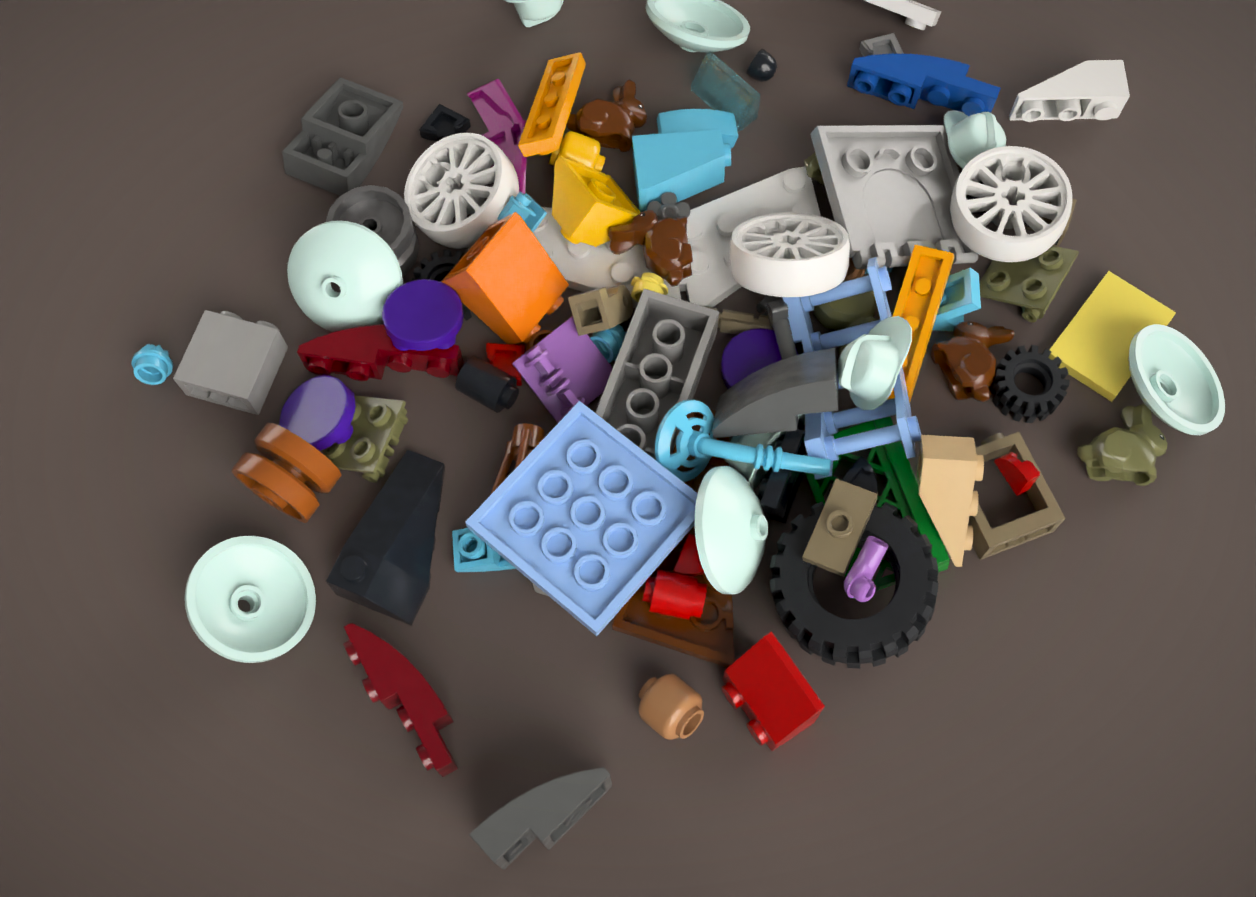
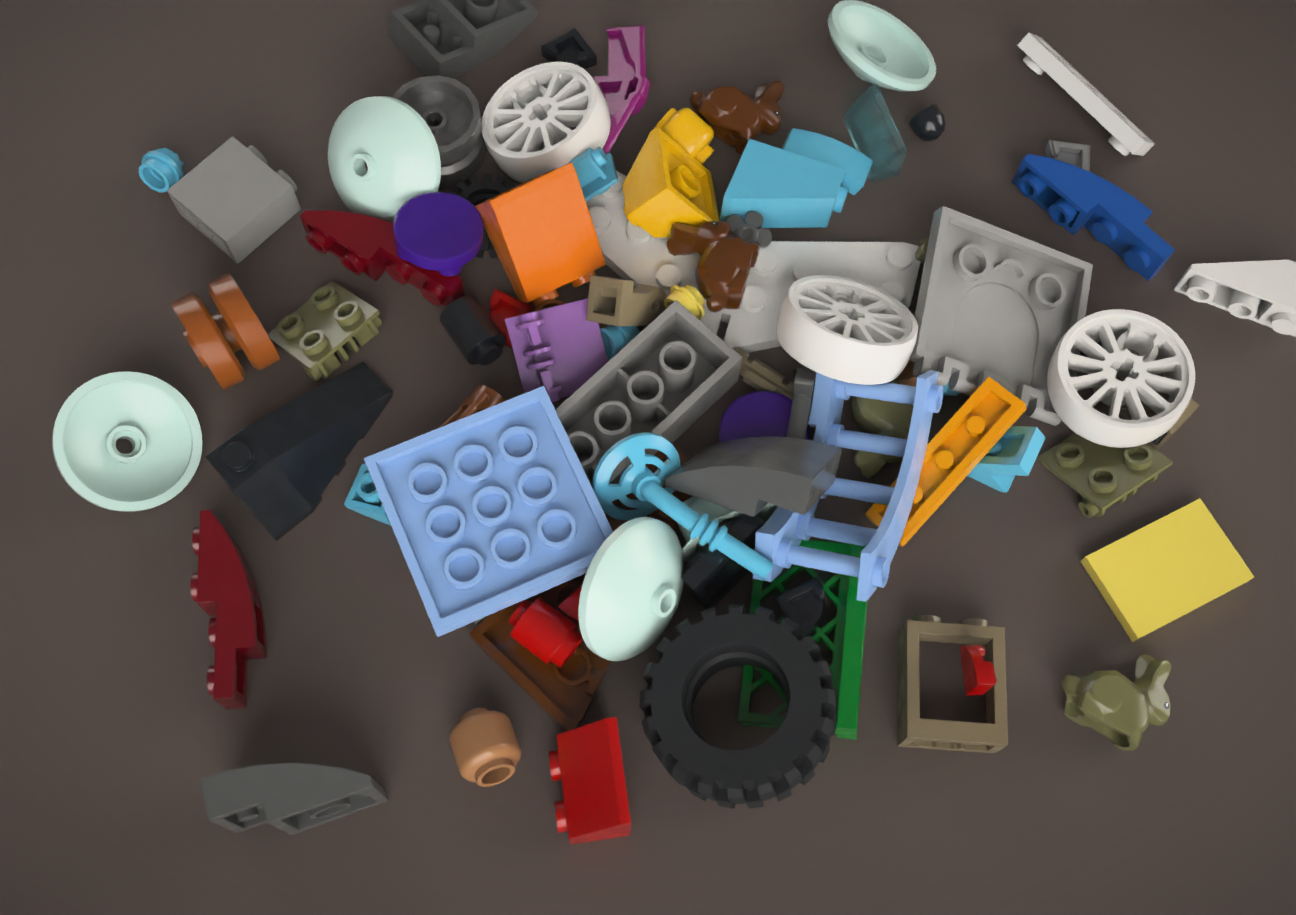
camera: 20 degrees right, 0 degrees up
tile [279,375,355,451] -> none
light orange plate [518,52,586,157] -> none
dark tan plate [802,478,878,577] -> none
light aqua piece [837,316,912,410] -> none
medium lavender arm [844,536,888,602] -> none
tan slope [917,435,984,567] -> none
reddish brown animal [931,321,1015,402] -> none
light aqua piece [944,110,1007,169] -> none
black tyre [989,345,1070,423] -> none
light aqua dish [1128,324,1225,435] -> none

